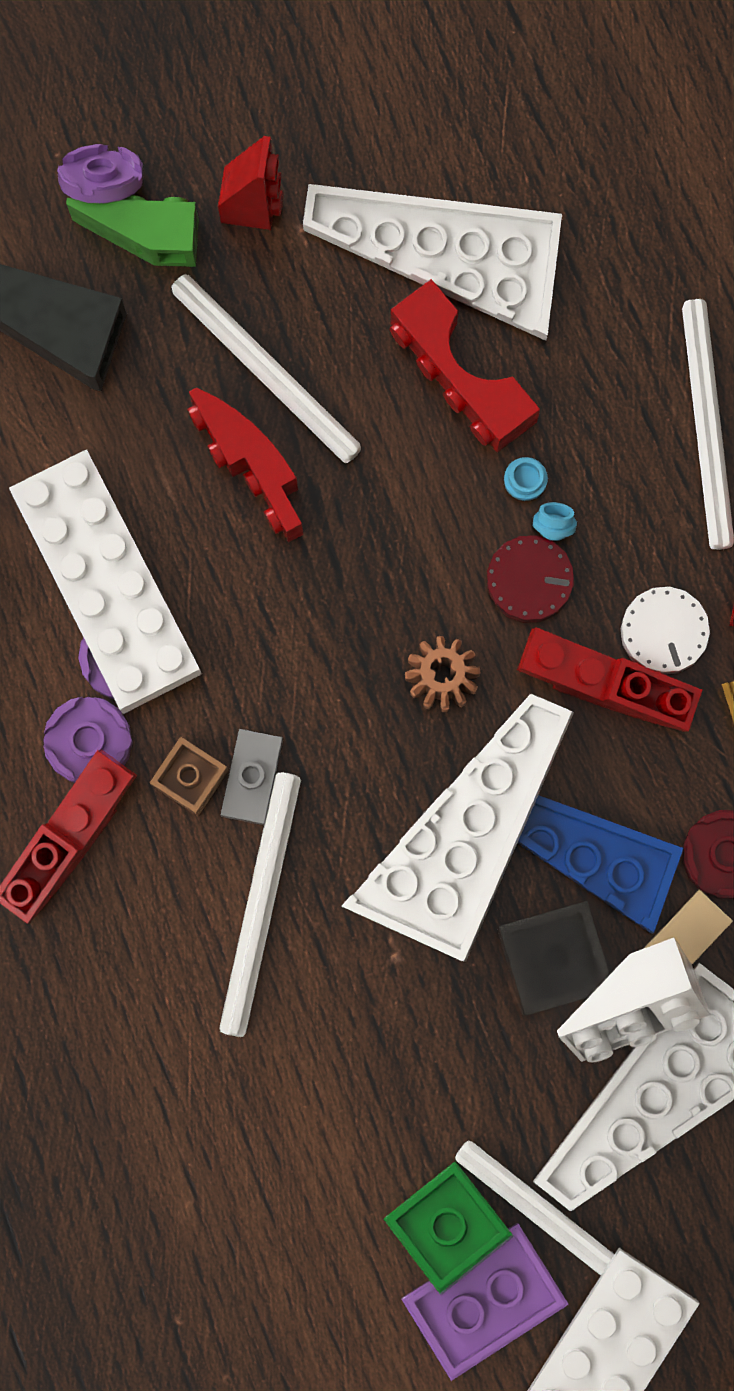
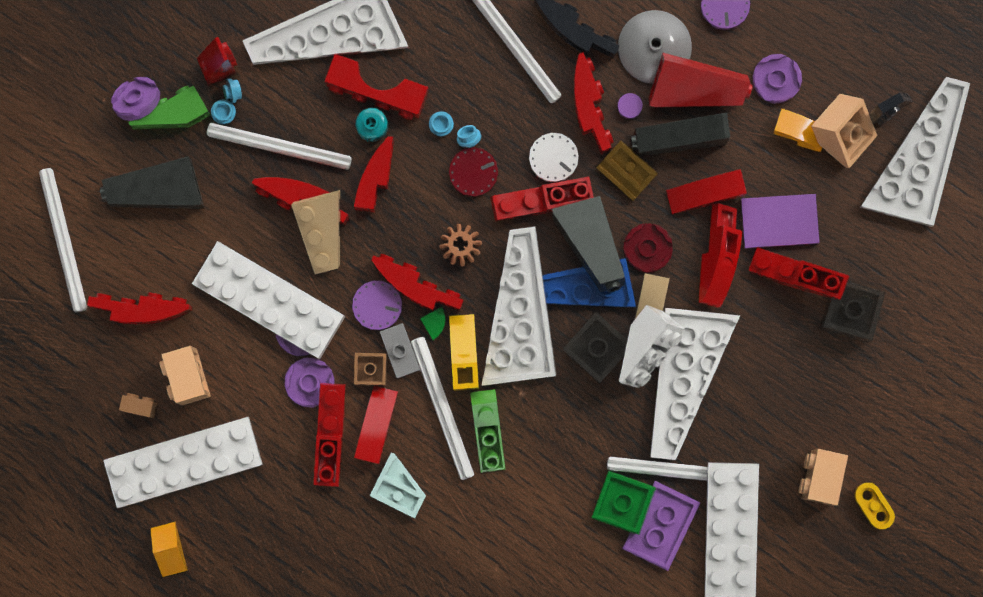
camera: 35 degrees left, 5 degrees up
none -> medium azure plate [211,99,236,125]
none -> medium azure plate [223,78,242,103]
none -> tan wing [292,190,340,274]
none -> medium lavender tile [352,281,402,330]
none -> red slope [354,136,394,212]
none -> red slope [354,386,398,464]
none -> teal head [355,108,388,142]
none -> light aqua wing [370,452,426,518]
none -> red slope [372,254,464,311]
none -> green tile [421,306,445,341]
none -> yellow slope [449,314,479,391]
none -> bright green slope [470,389,505,473]
none -> pearl dark grey slope [552,196,625,292]

